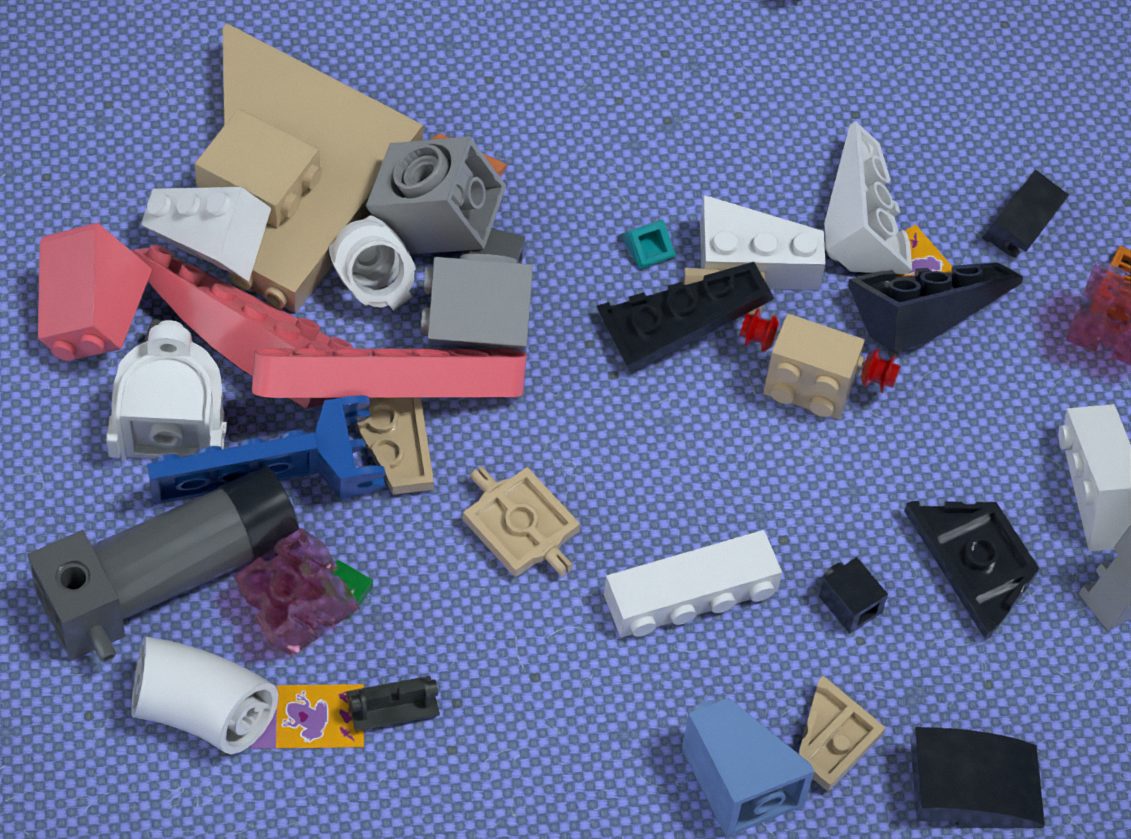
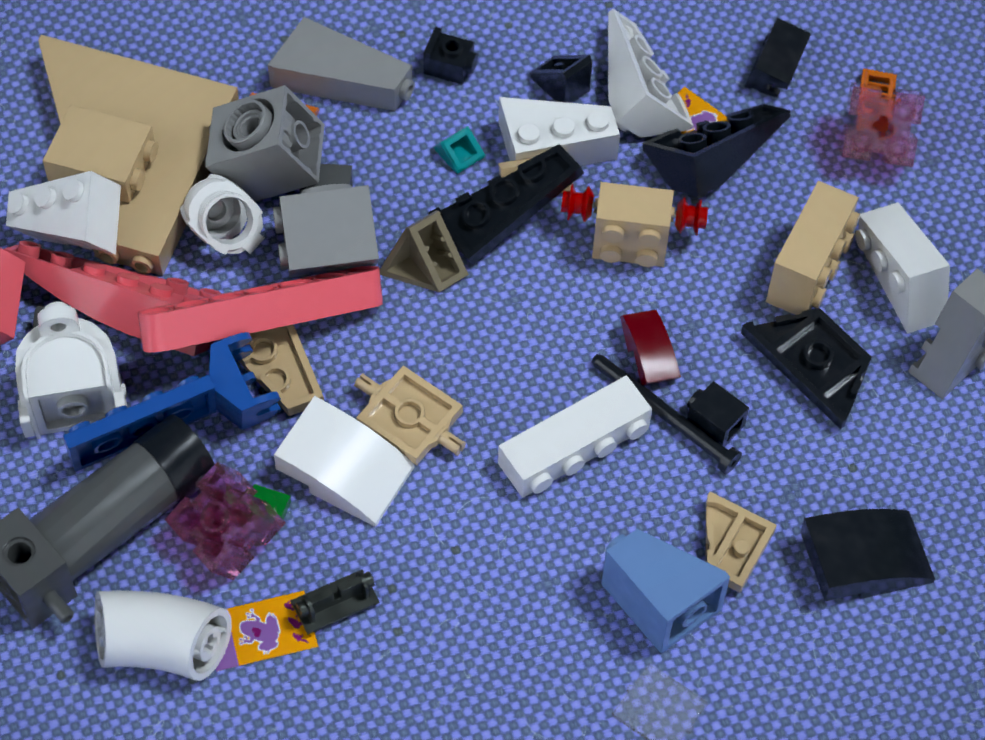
camera: 10 degrees left, 0 degrees up
none -> light grey slope [268,17,415,111]
none -> white slope [274,396,415,527]
none -> dark tan slope [380,210,469,292]
none -> black brick [423,27,478,85]
none -> black slope [529,55,592,103]
none -> black bar [592,354,742,474]
none -> dark red slope [620,310,681,386]
none -> tan brick [766,181,860,315]

